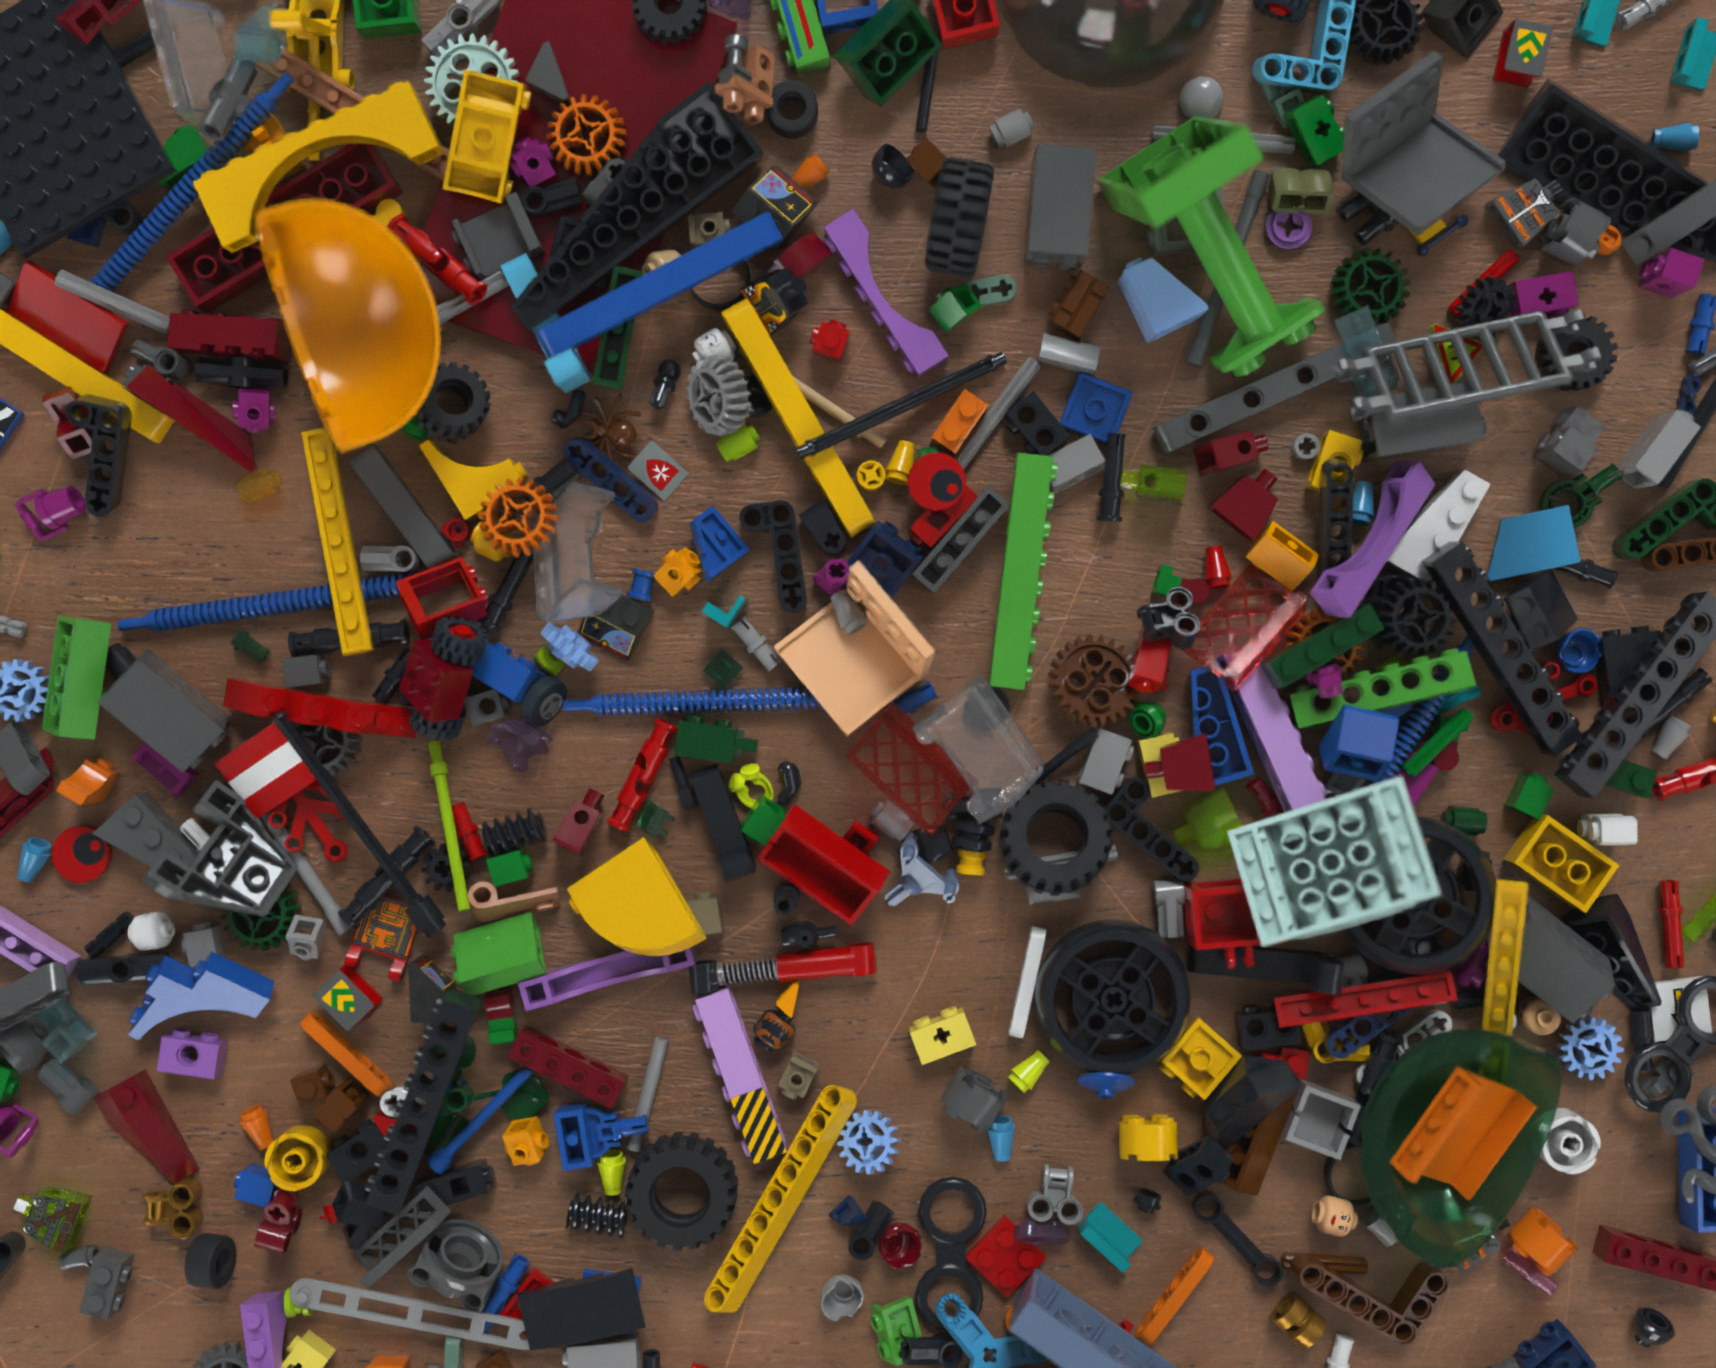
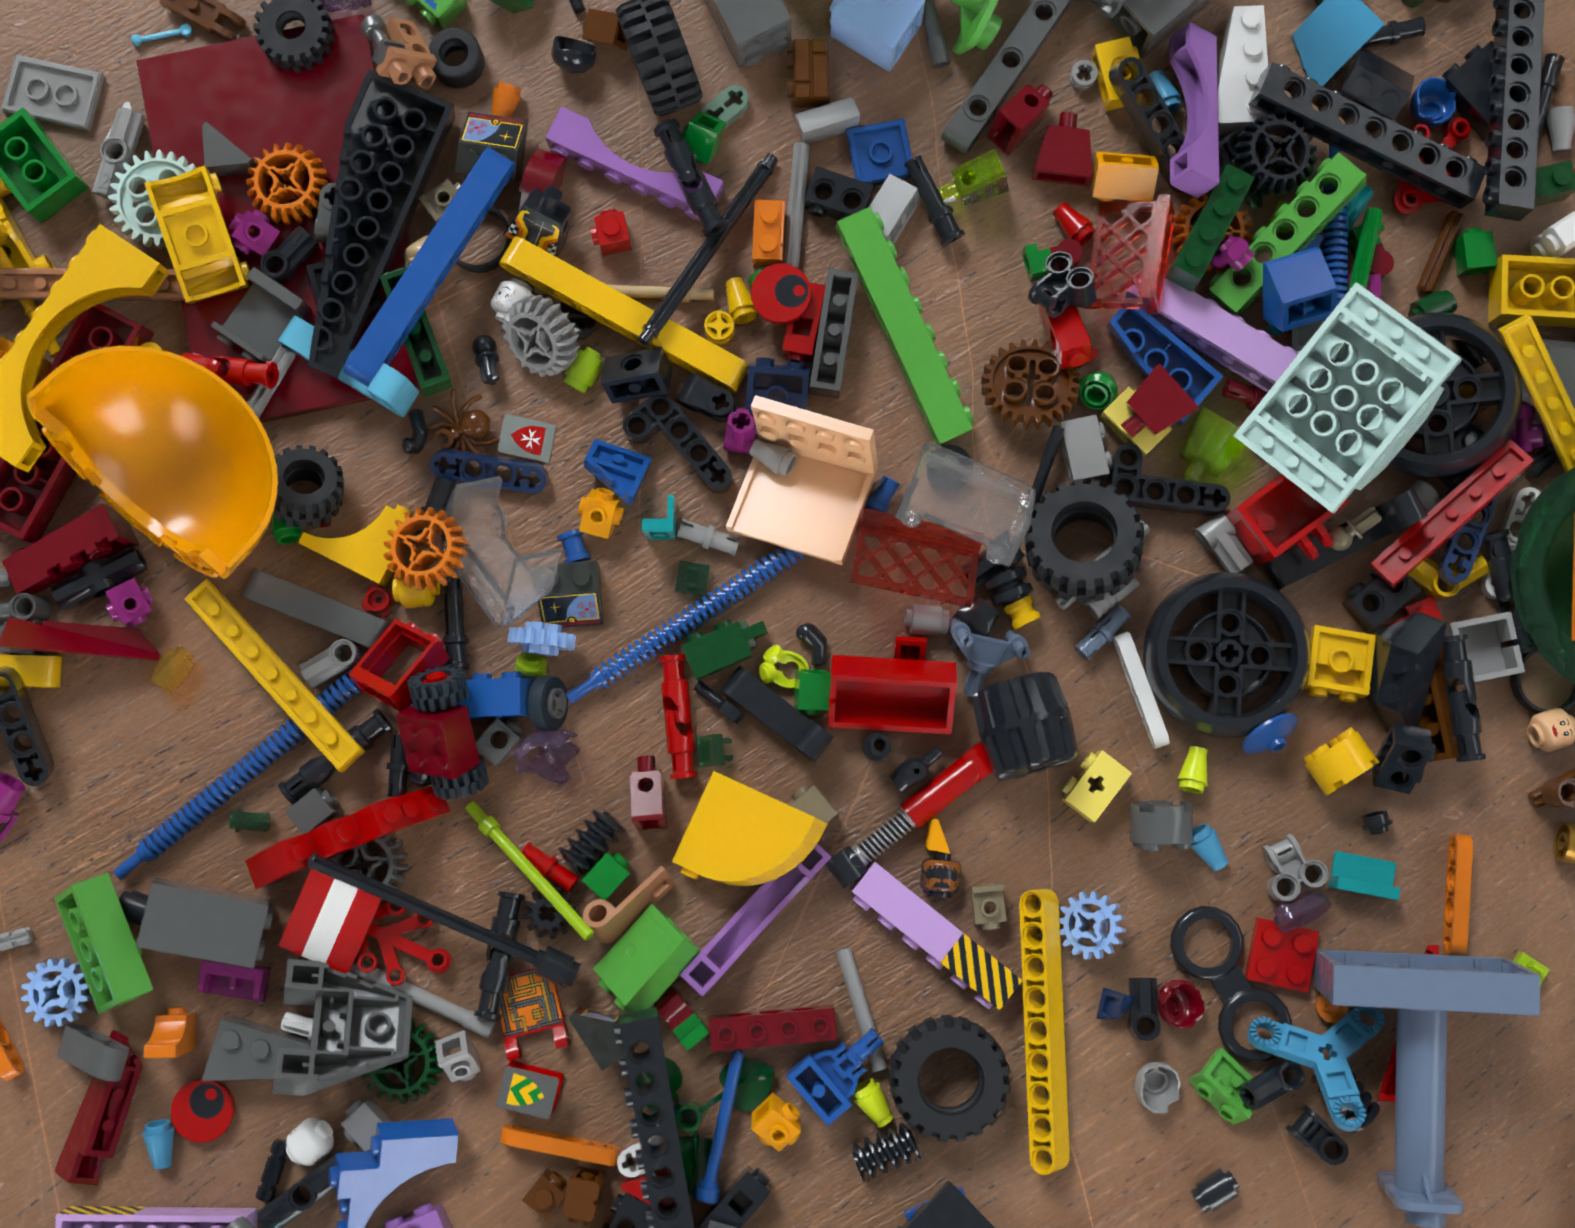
camera: 30 degrees left, 5 degrees down
black piece [1192,1191,1283,1287] -> none
none -> black brick [601,347,672,404]
none -> black piece [653,118,729,237]
none -> black wheel [972,672,1078,781]
none -> sand blue pin [1074,605,1131,661]
none -> dark tan axle [1329,506,1382,551]
none -> reddish brown axle [1416,210,1465,295]
none -> black piece [1442,634,1486,762]

